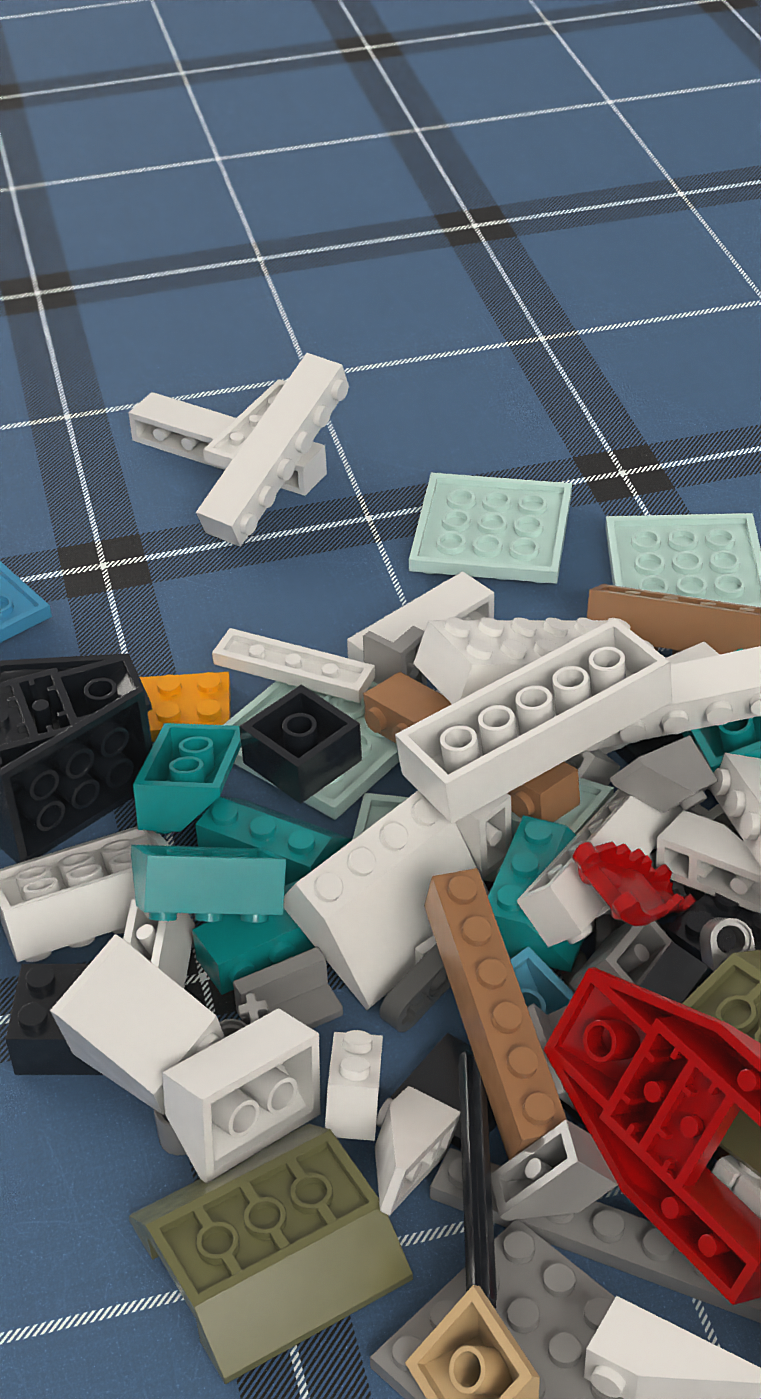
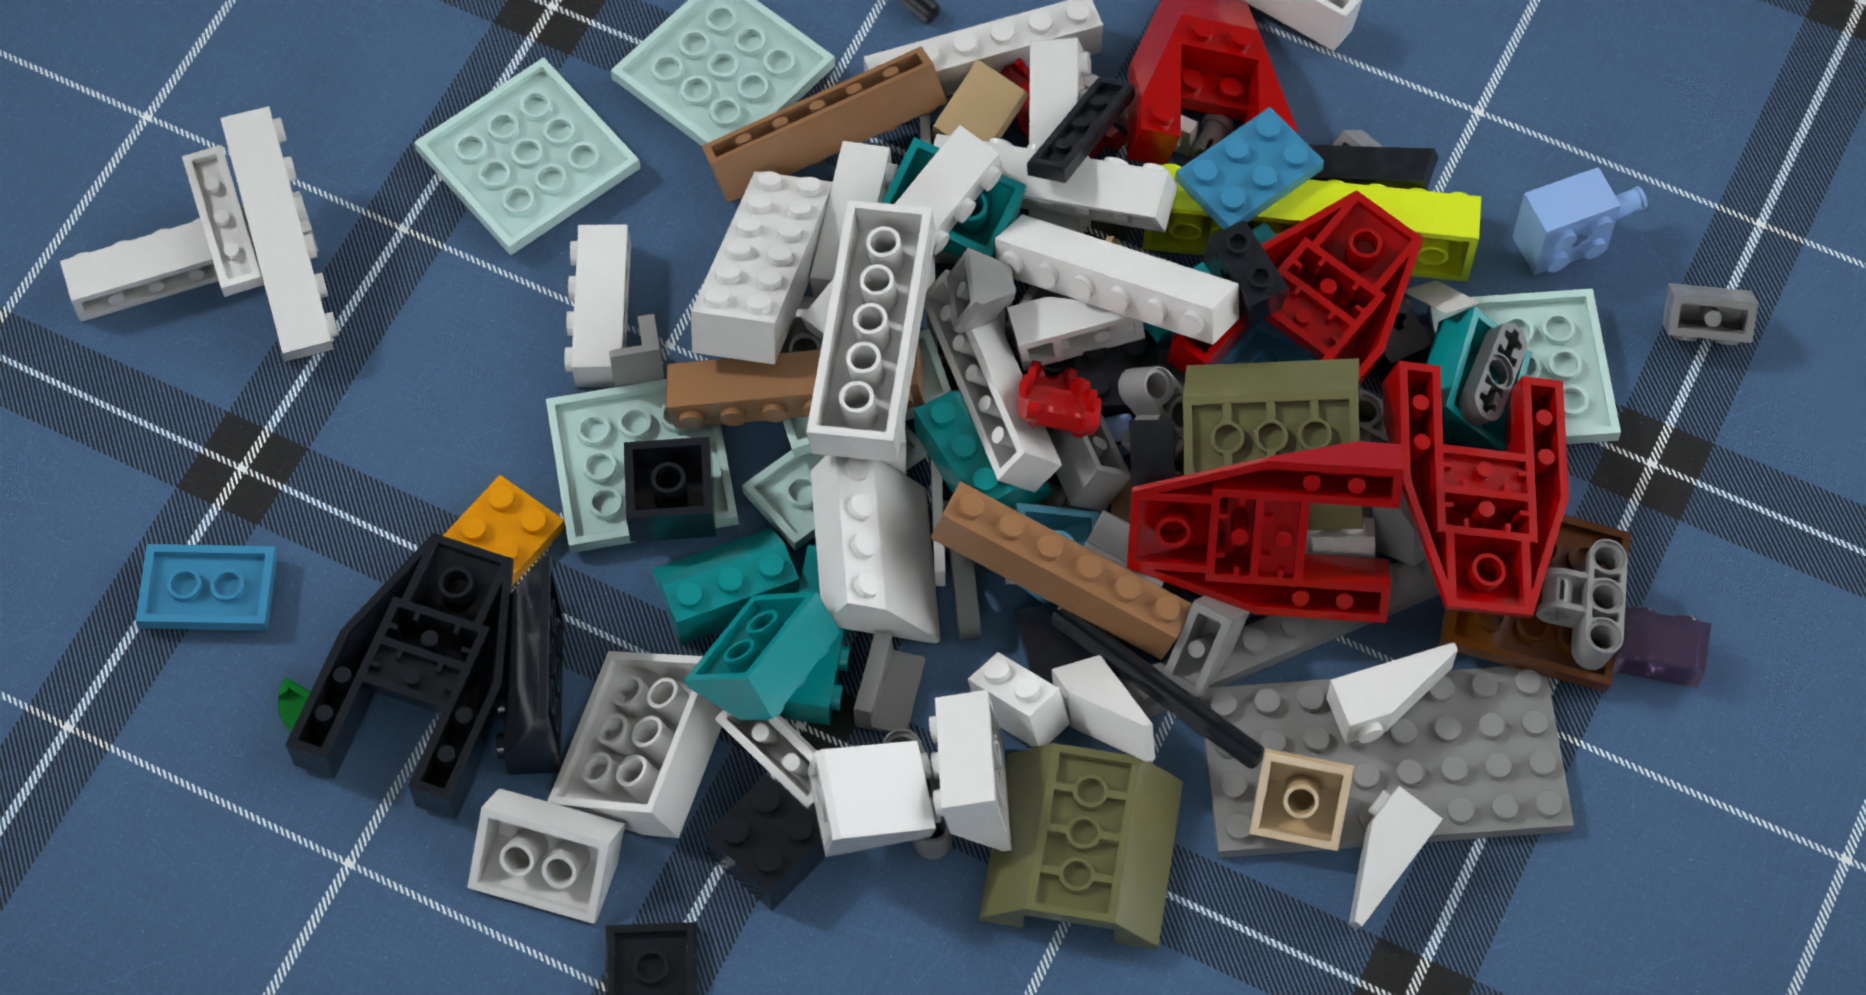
camera: 50 degrees left, 20 degrees up
teal slope [133,723,241,834] -> none
white plate [212,628,375,703] -> none
light grey axle [238,993,270,1025] -> none

